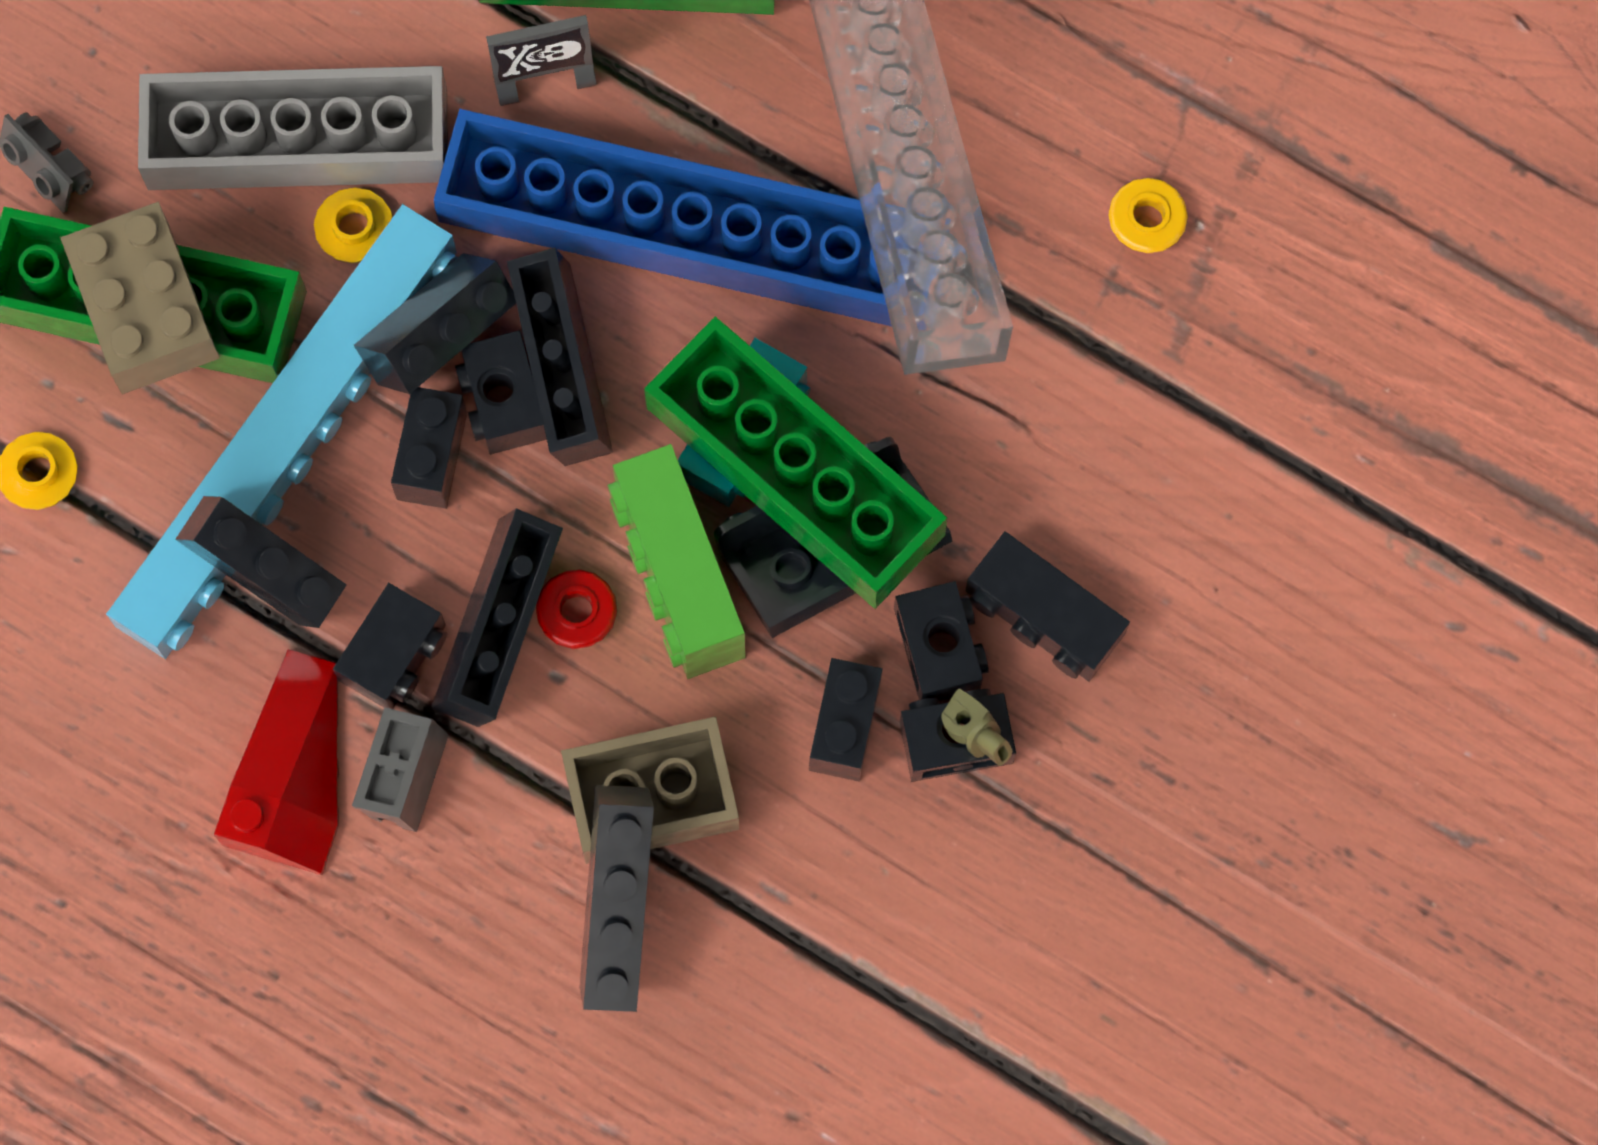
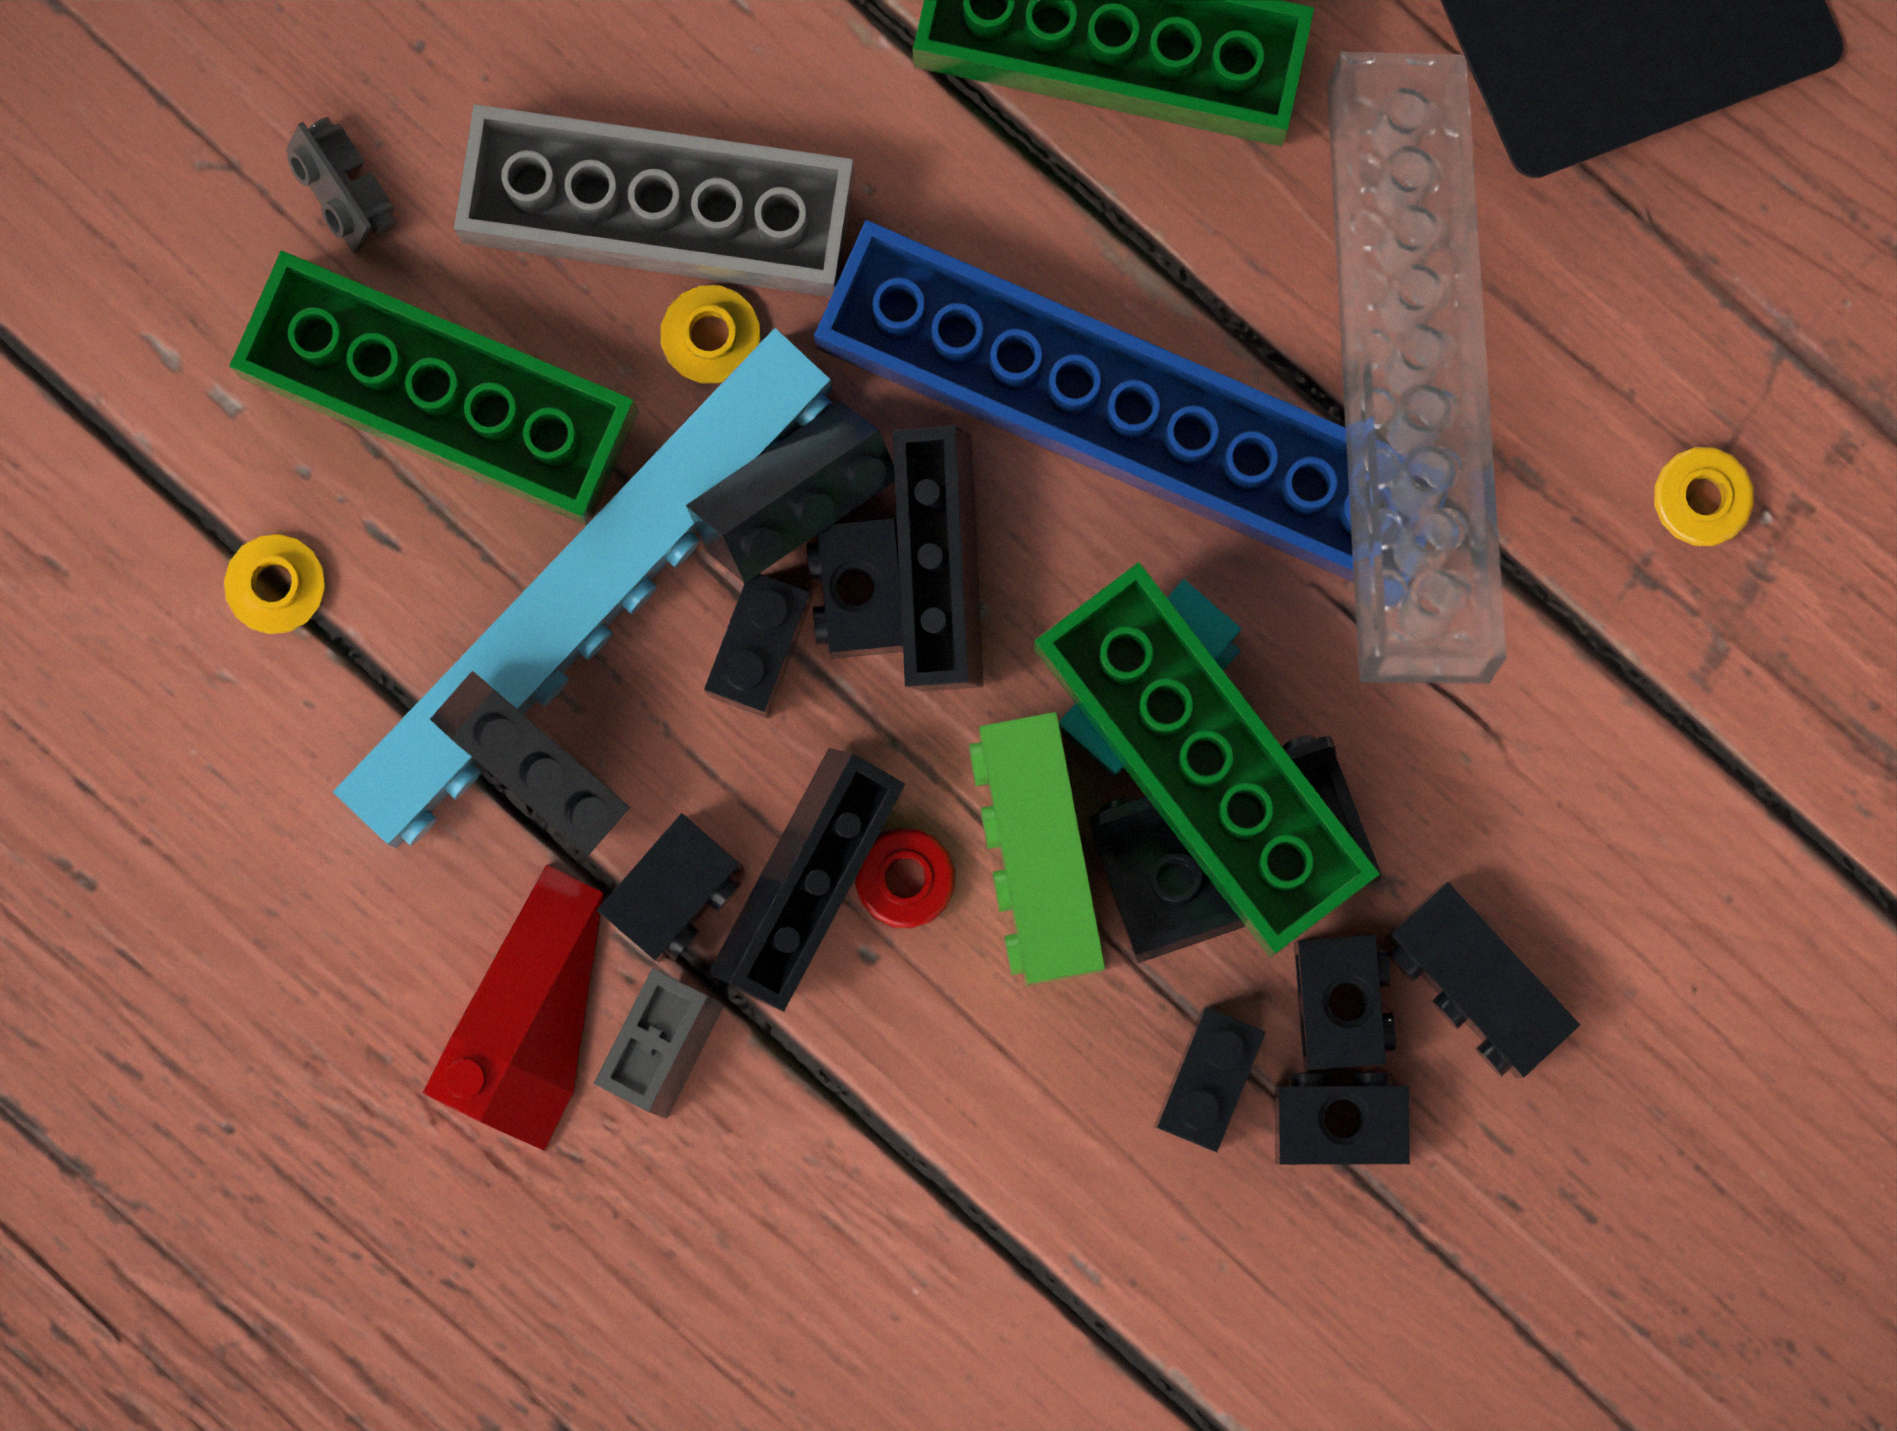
camera: 15 degrees right, 10 degrees up
dark tan brick [60,201,219,395] -> none
flag [486,15,597,106] -> none
dark tan brick [561,717,739,864] -> none
black brick [579,785,654,1012] -> none
olive piece [942,689,1013,766] -> none

